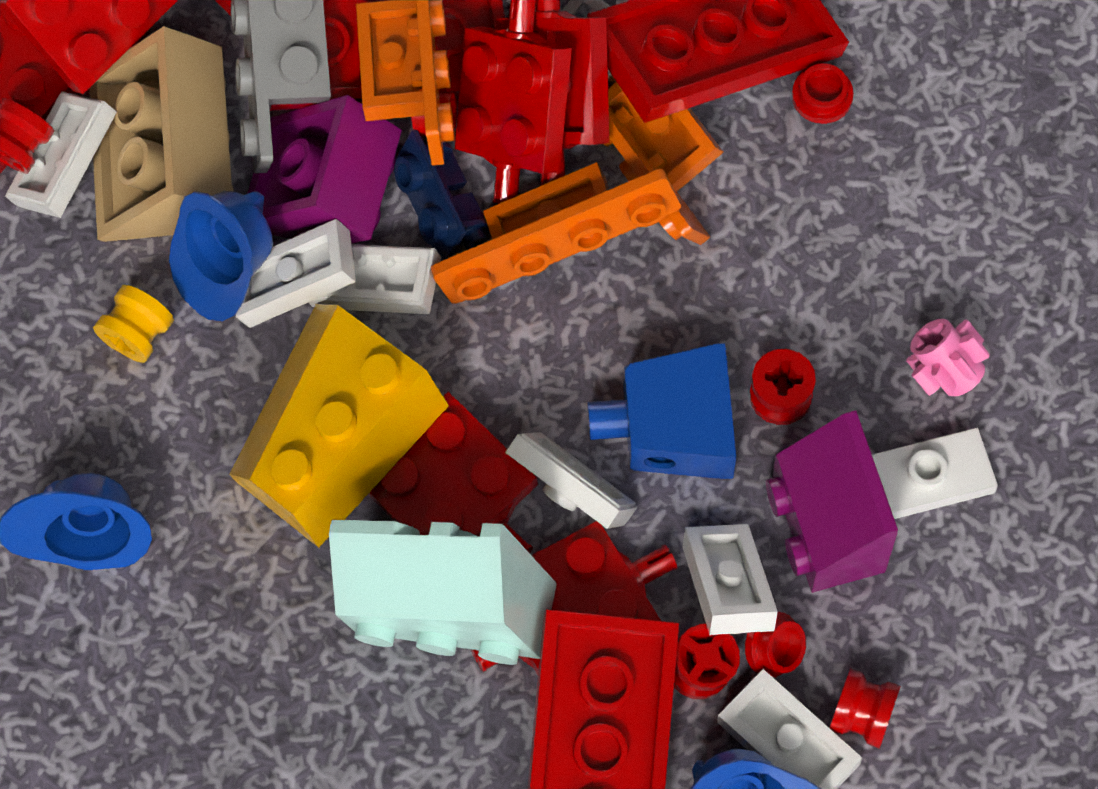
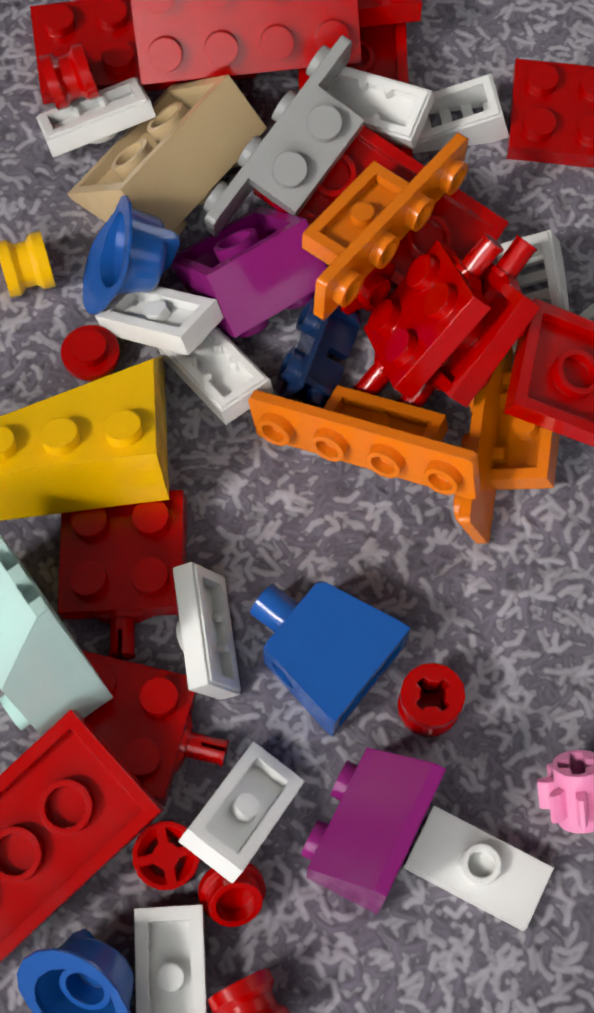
camera: 40 degrees right, 0 degrees up
none -> red plate [61,325,120,381]

